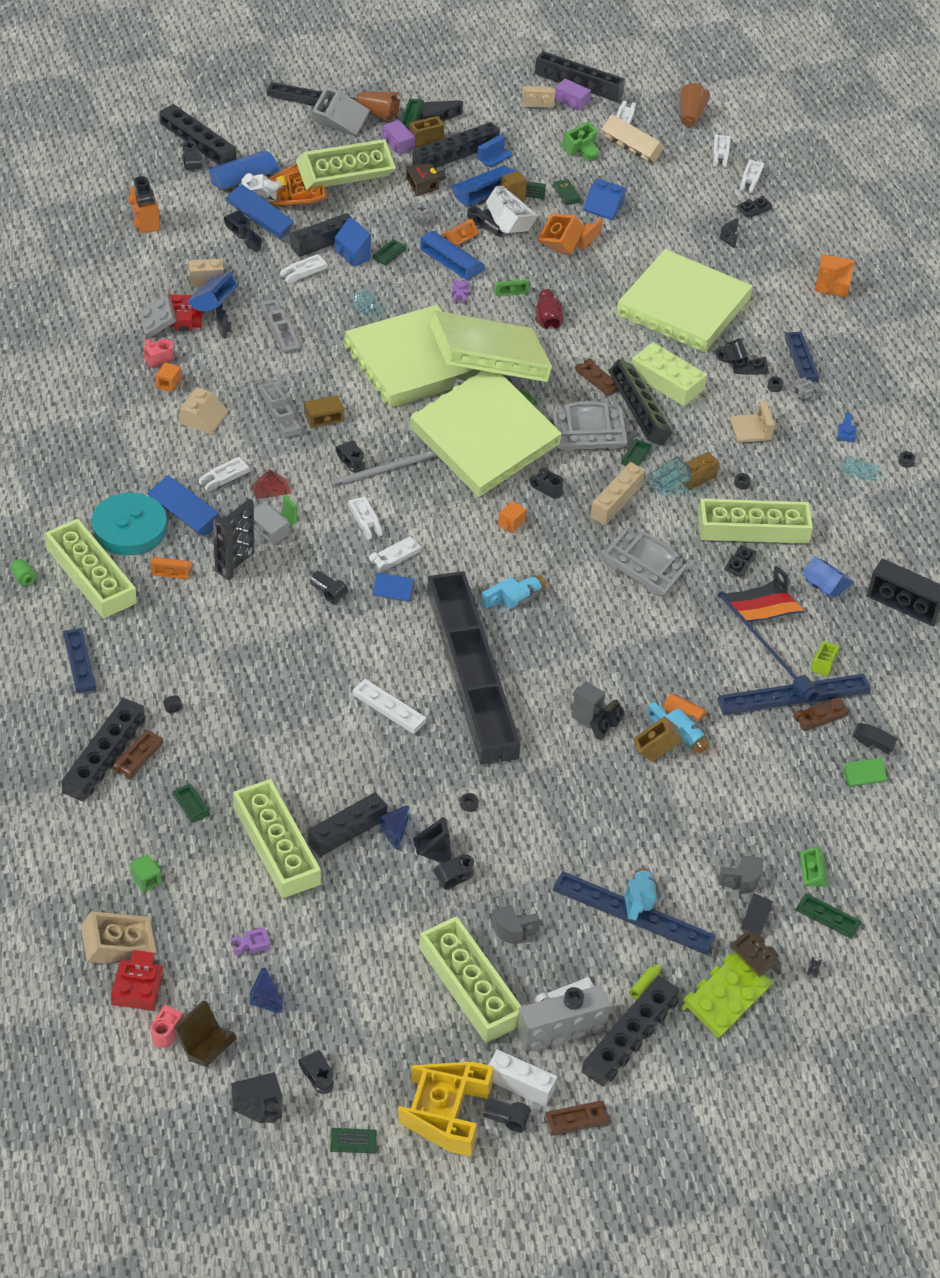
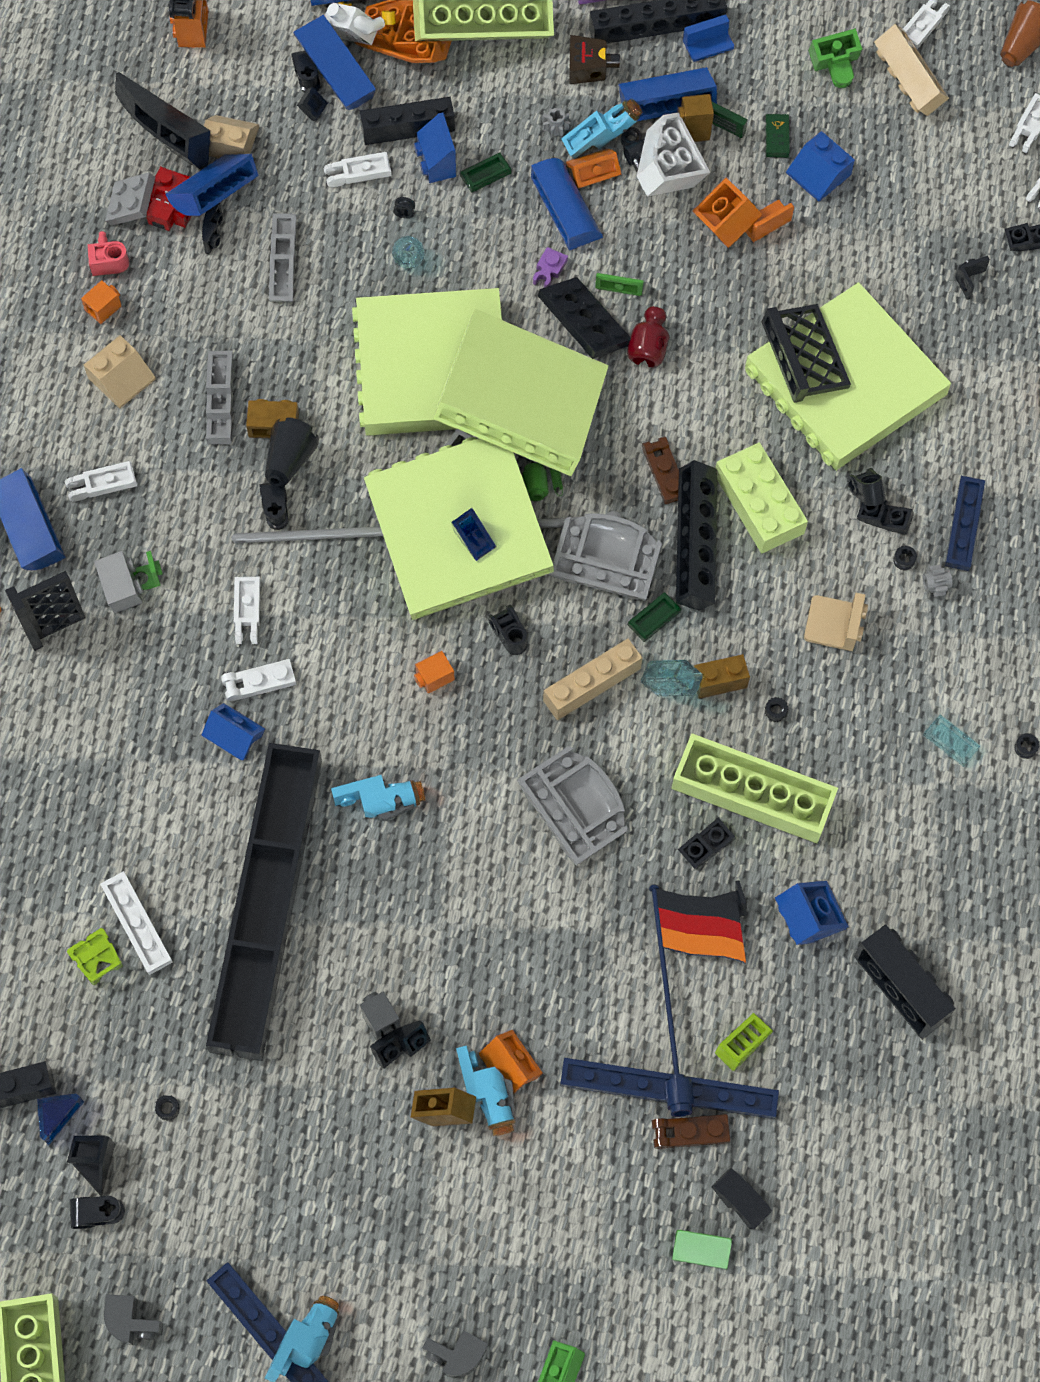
camera: 25 degrees right, 20 degrees up
clear red slope [252,469,291,499] -> none
black piece [310,570,348,604] -> none
blue plate [837,413,856,442] -> none
none -> lime piece [67,928,123,985]
none -> black wedge [115,72,211,171]
none -> black cone [265,418,319,487]
none -> black bush [393,197,415,219]
none -> clear blue slope [451,508,496,561]
none -> black plate [538,277,631,359]
none -> medium azure plate [561,98,643,159]
none -> black fence [761,304,851,403]

